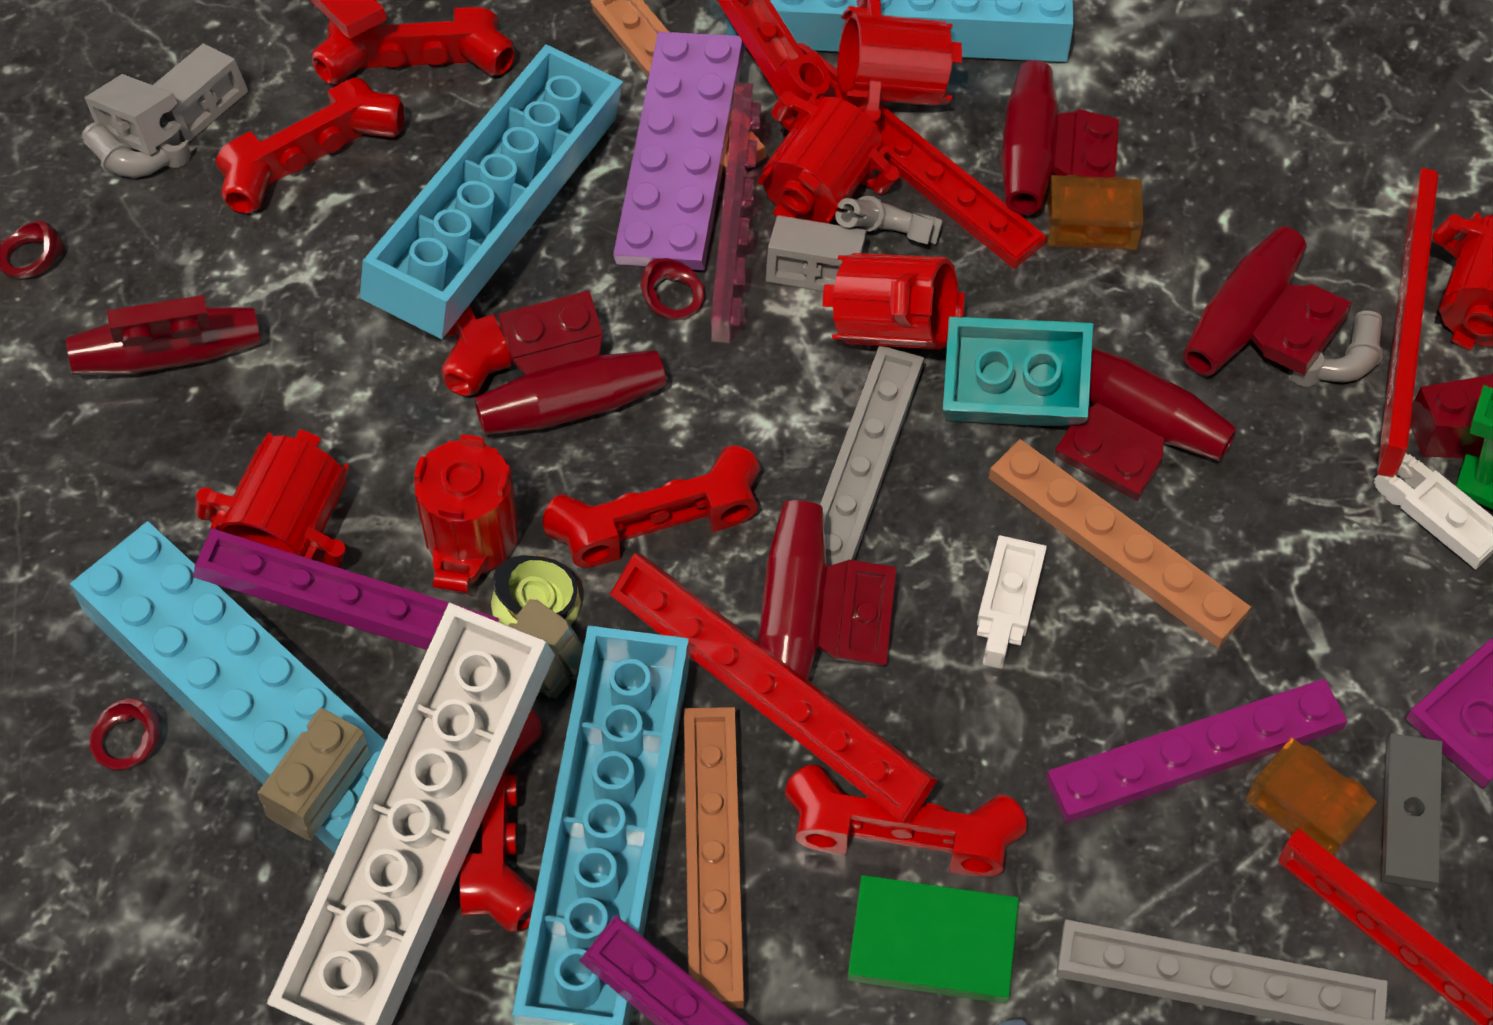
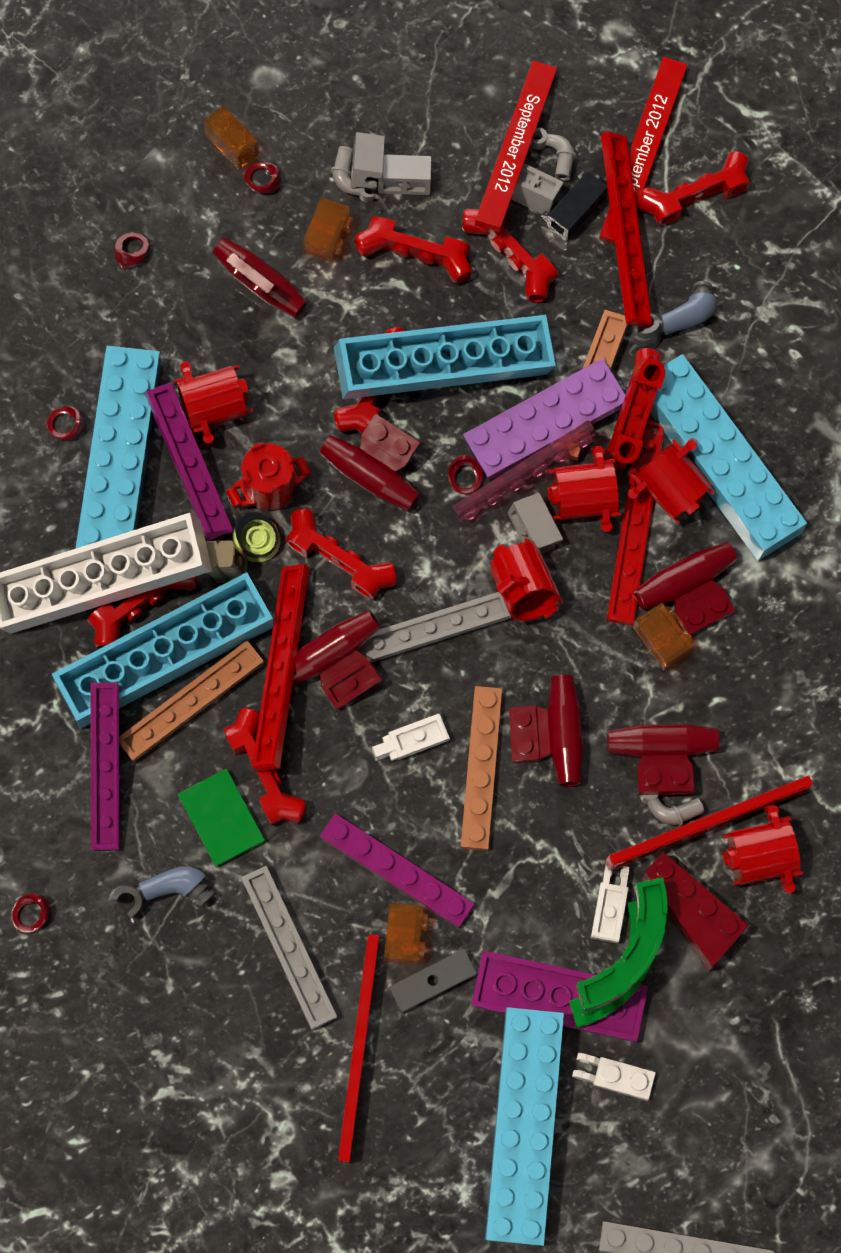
camera: 50 degrees right, 15 degrees up
dark tan brick [257,708,371,841] -> none
light grey piece [836,196,943,244] -> none
teal brick [943,317,1093,426] -> none
none -> clear orange brick [303,197,354,263]

